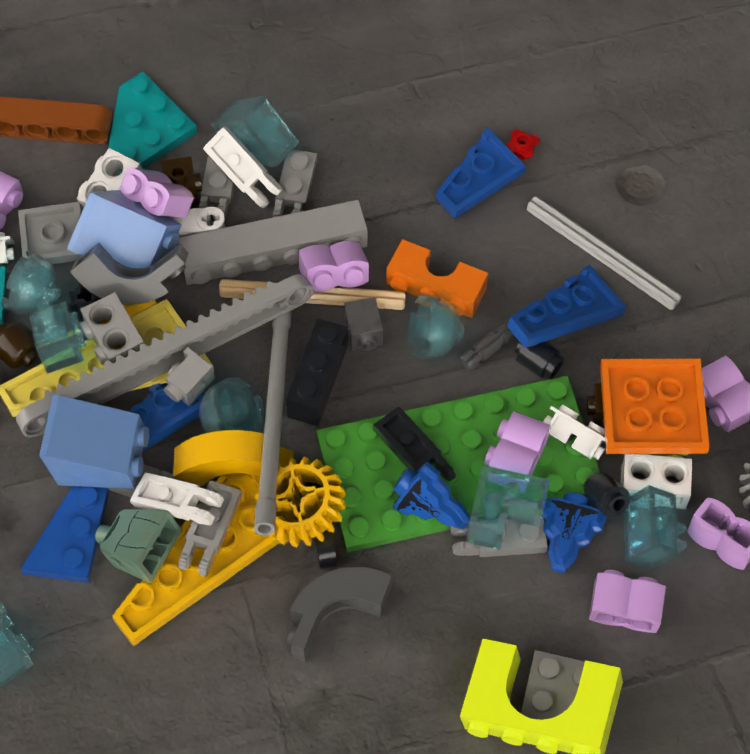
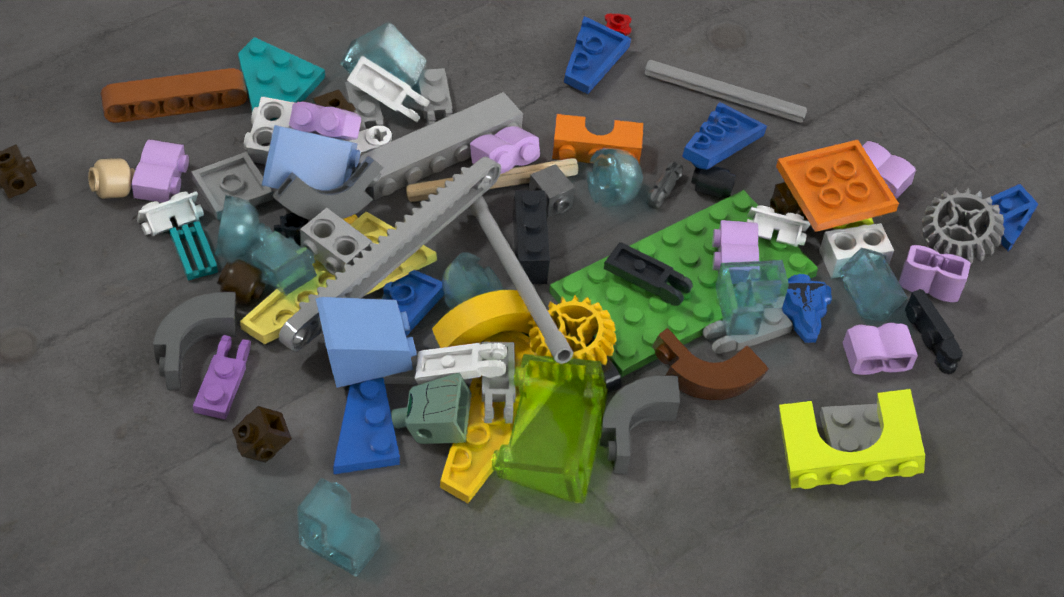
camera: 25 degrees left, 10 degrees down
light grey brick [163,347,215,406] -> none
blue rock [392,462,472,529] -> none
black brick [584,473,630,517] -> none
none -> clear neon green windscreen [492,354,607,504]
none -> reddish brown arch [652,328,769,400]
none -> black hinge [905,289,963,375]

